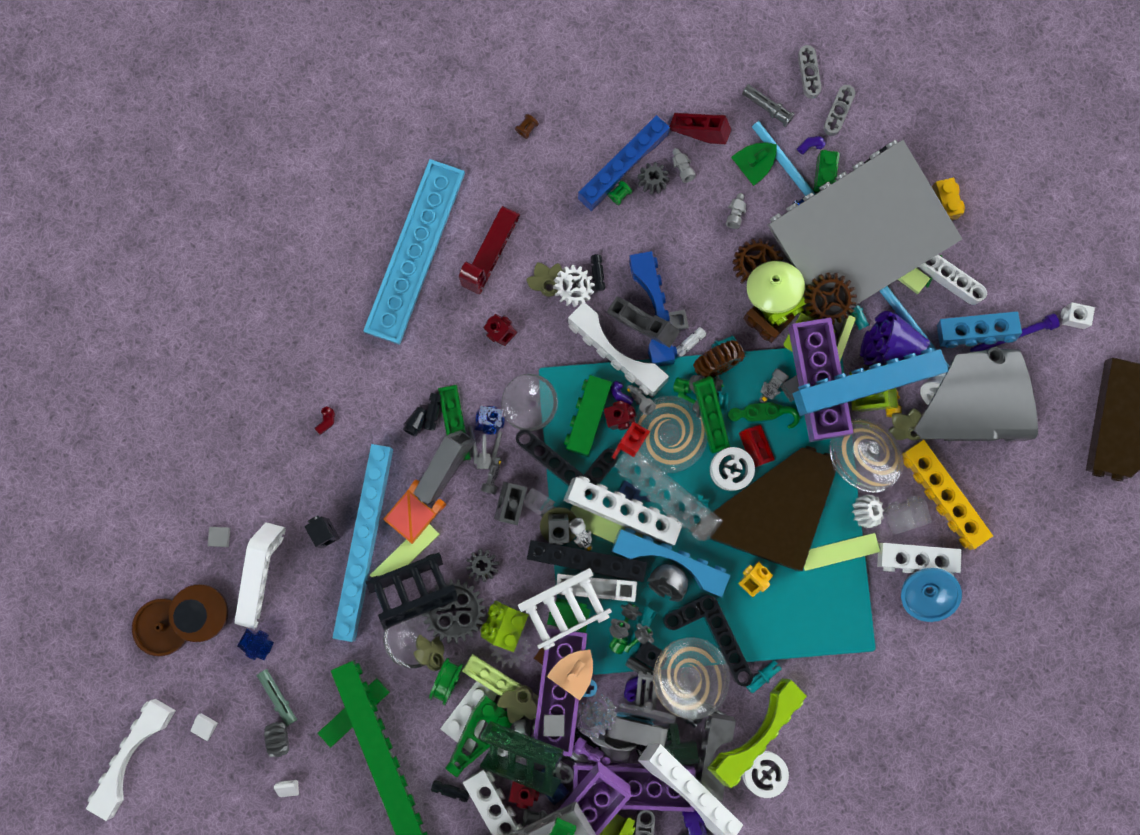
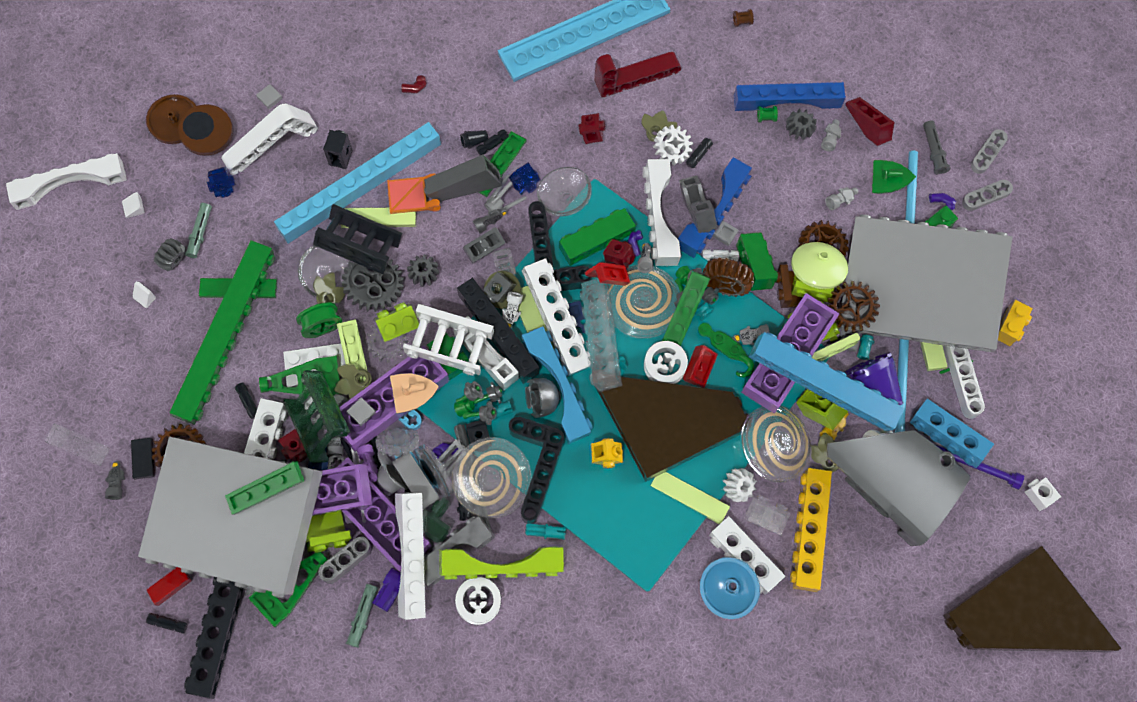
camera: 40 degrees right, 10 degrees down
none -> green brick [736,233,778,291]

